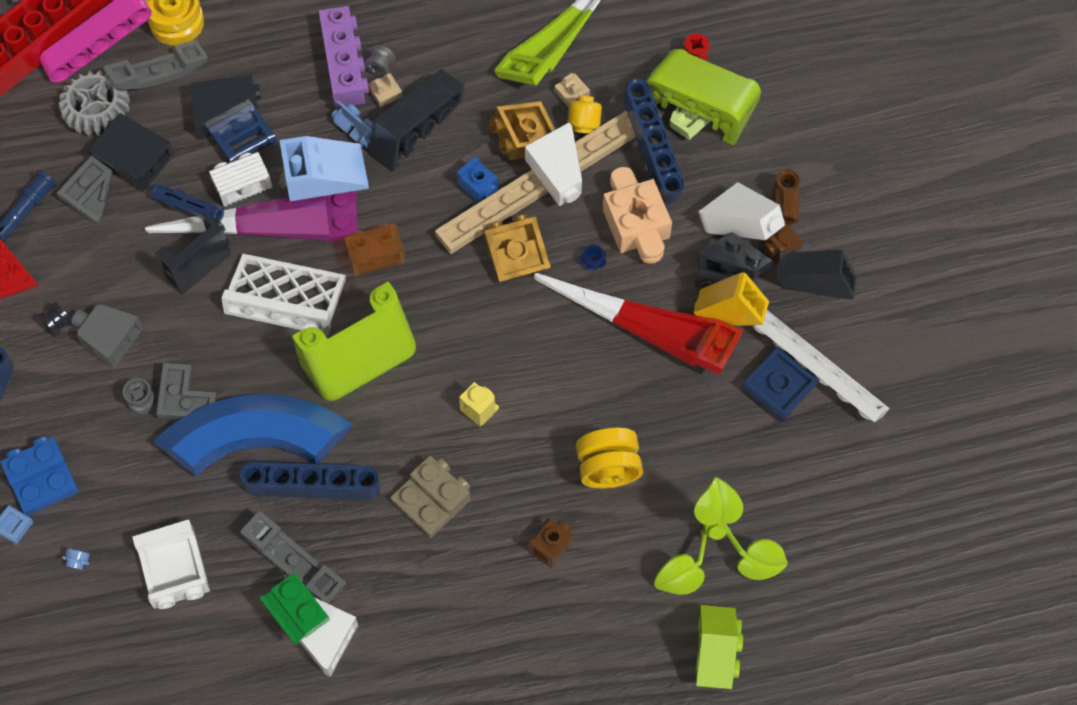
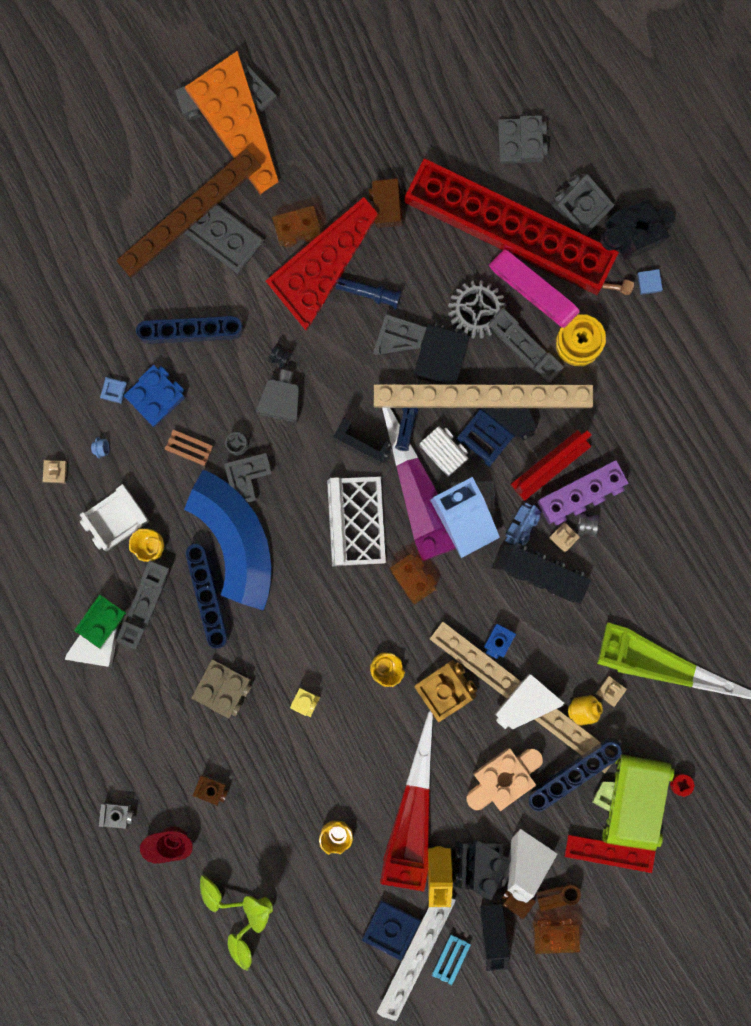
camera: 75 degrees right, 20 degrees up
lime windscreen [292,281,416,401] -> none
pearl gold plate [489,101,555,160] -> none
yellow wheel [576,428,643,489] -> none
clear blue plate [581,245,607,271] -> none
lime brick [696,605,743,689] -> none
none -> tan tile [43,460,67,484]
none -> light grey brick [99,803,133,829]
none -> yellow hair [129,529,164,562]
none -> dark red piece [140,826,193,864]
none -> nougat tile [165,430,213,466]
none -> yellow hair [319,820,353,855]
none -> yellow hair [370,653,405,687]
none -> tan plate [374,385,593,408]
none -> medium azure tile [432,934,471,985]
none -> red fence [511,430,592,501]
none -> clear orange brick [532,919,580,954]
none -> red plate [564,834,656,873]

